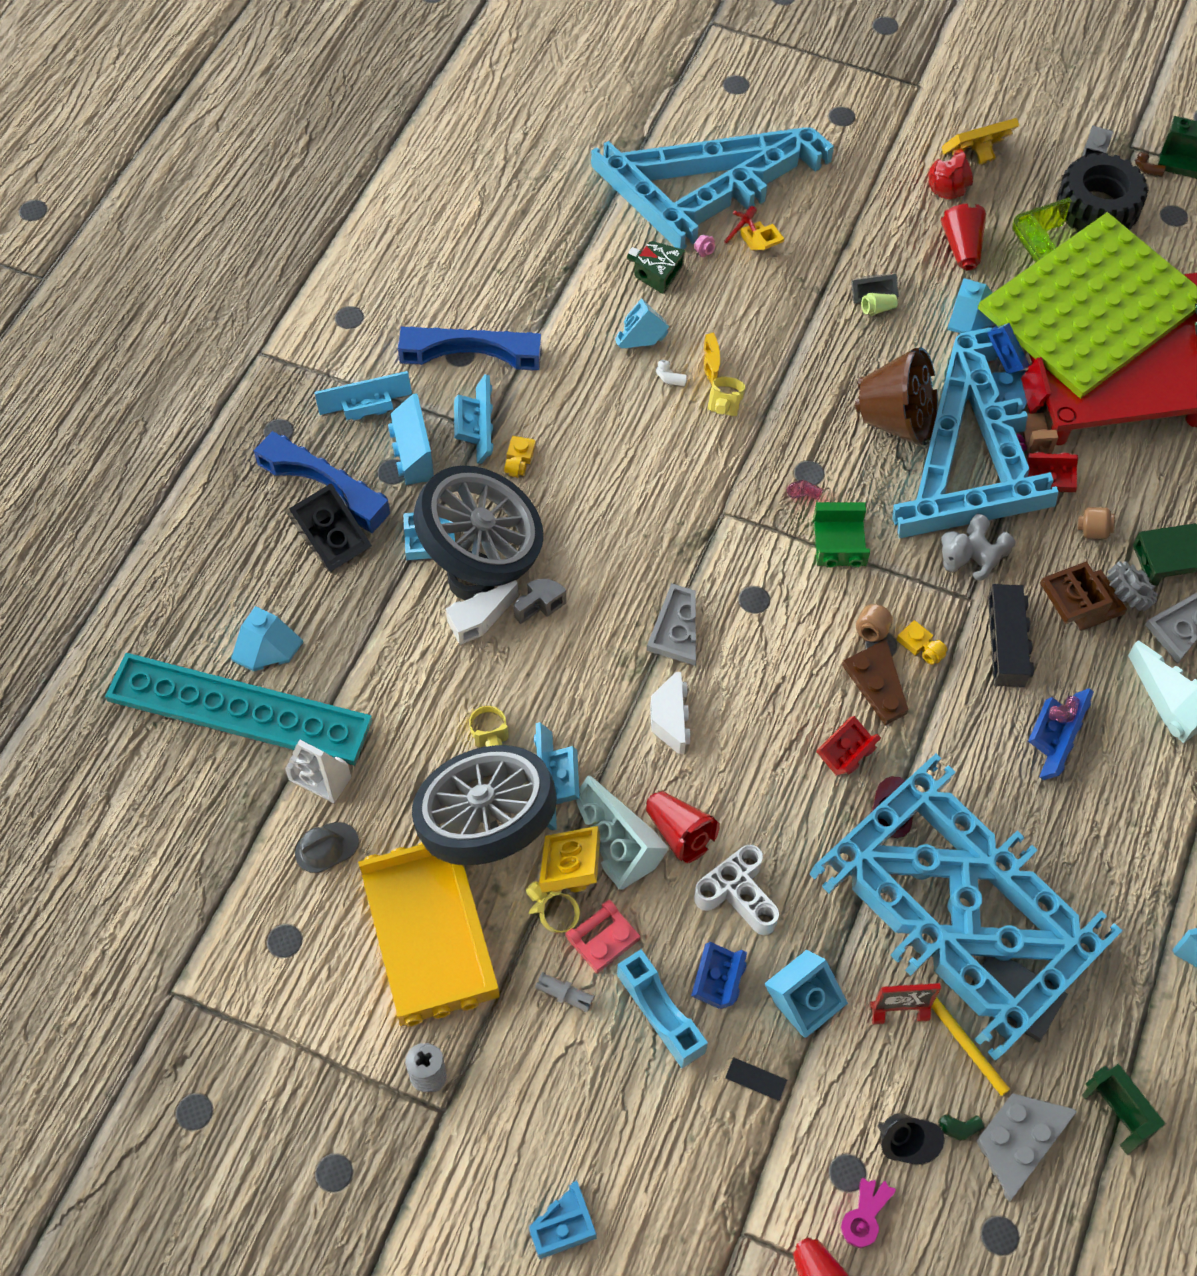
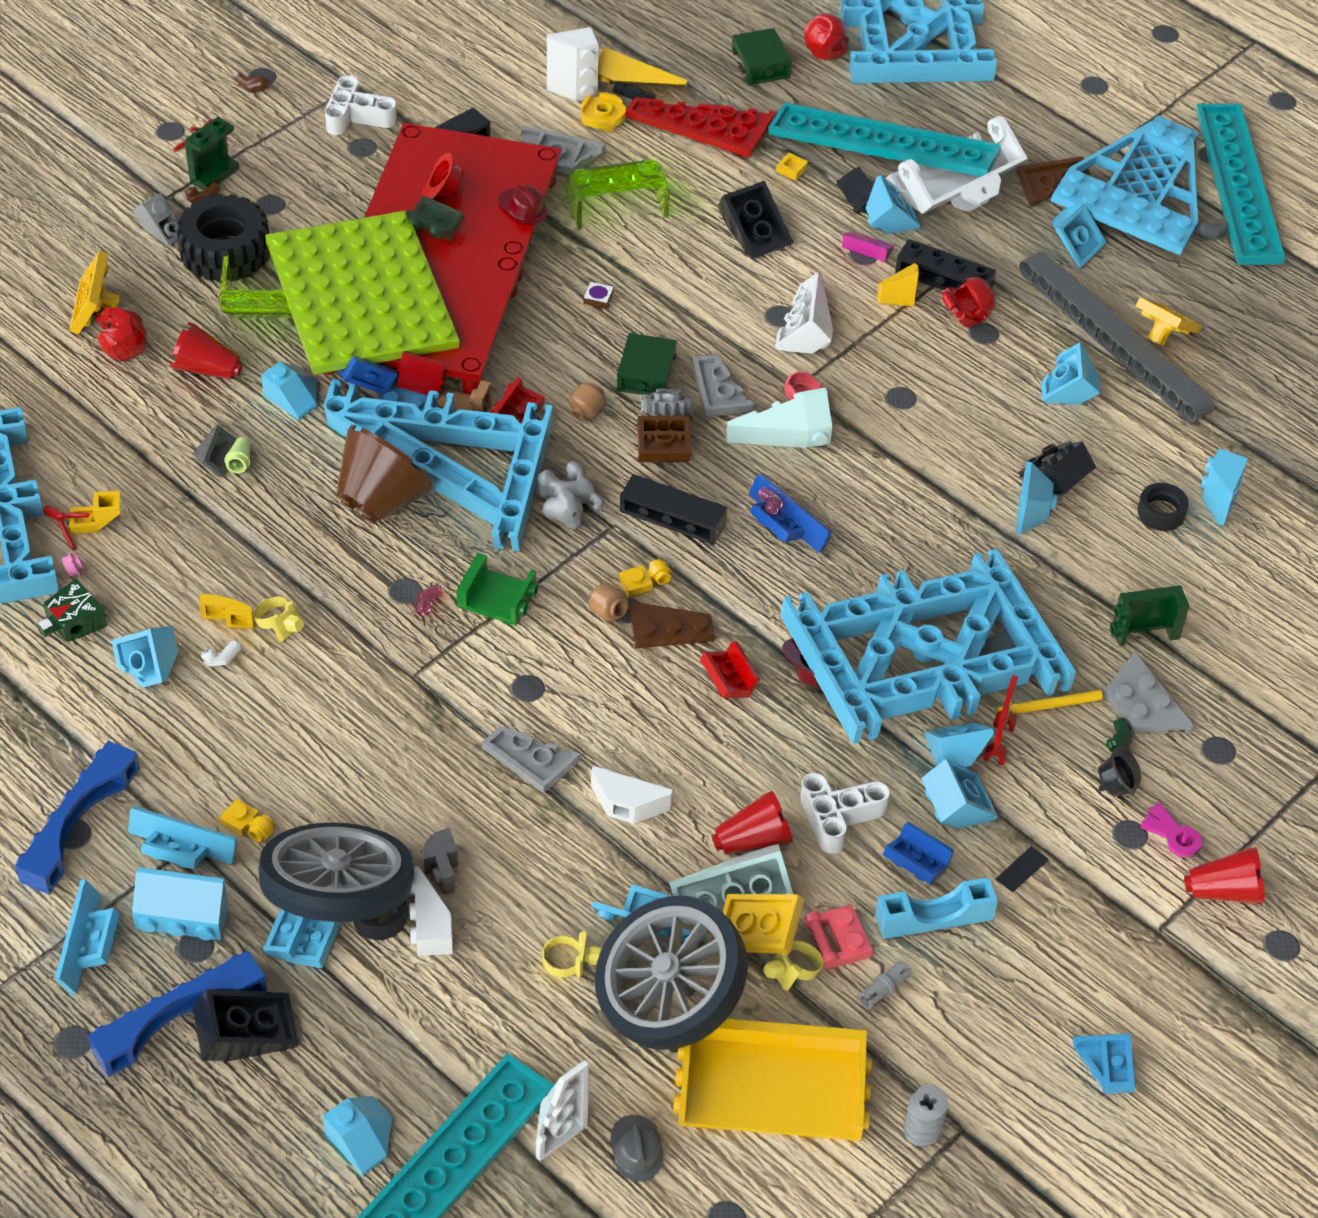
camera: 70 degrees left, 10 degrees down
none -> medium azure slope [924,722,994,767]

